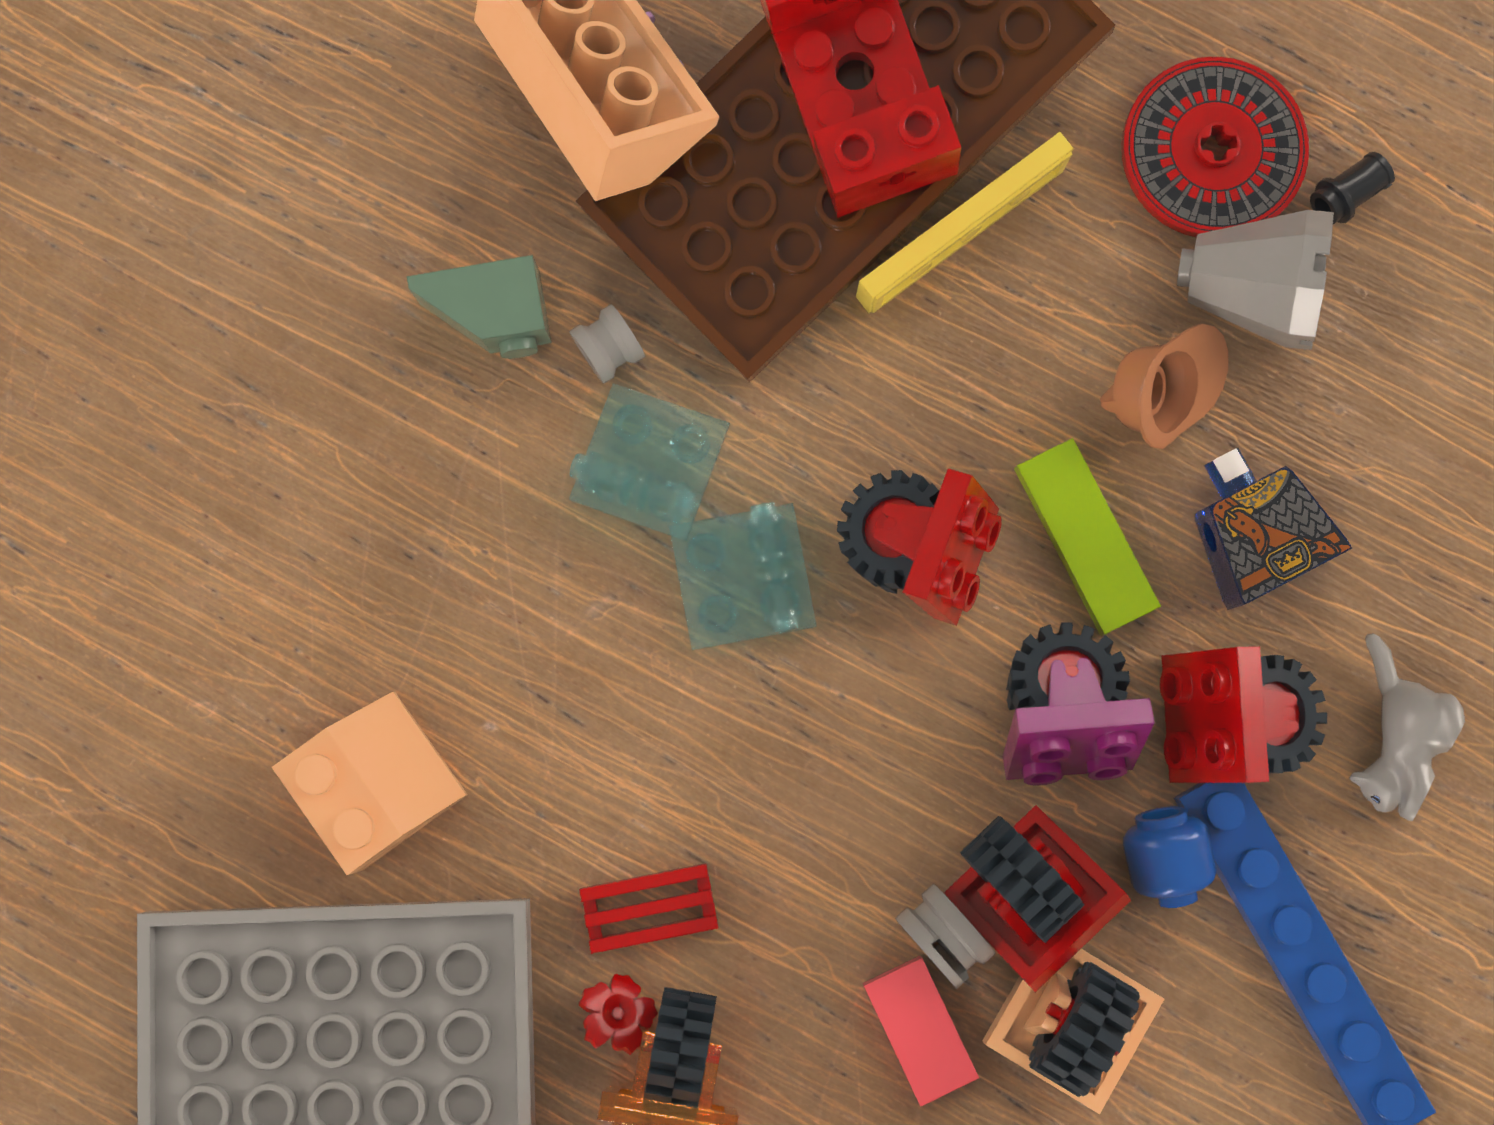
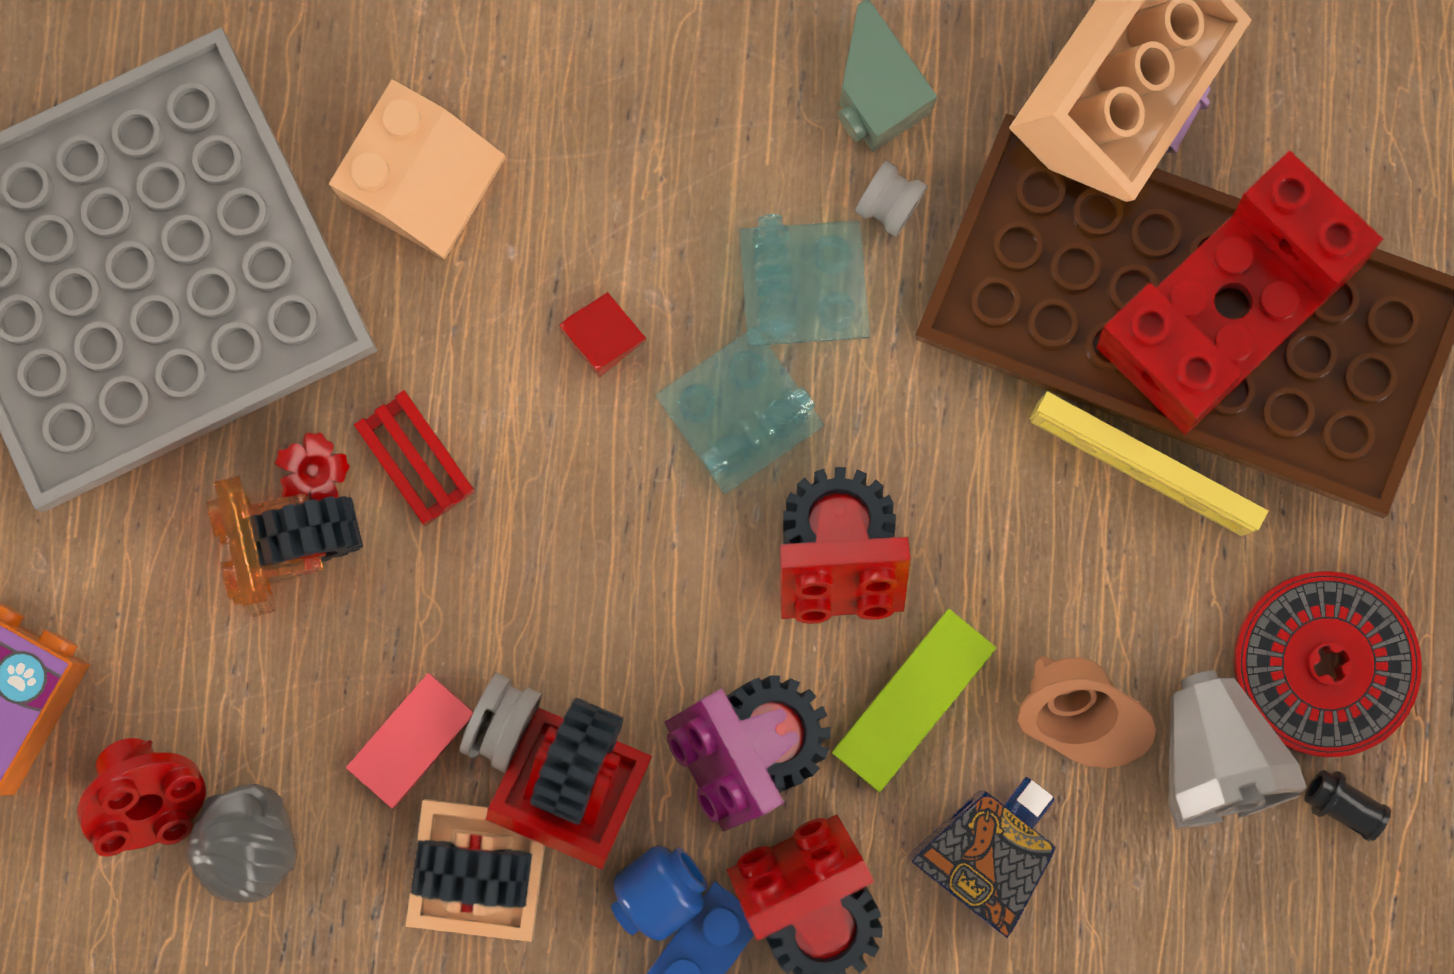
camera: 65 degrees right, 0 degrees up
none -> red slope [559,292,647,378]

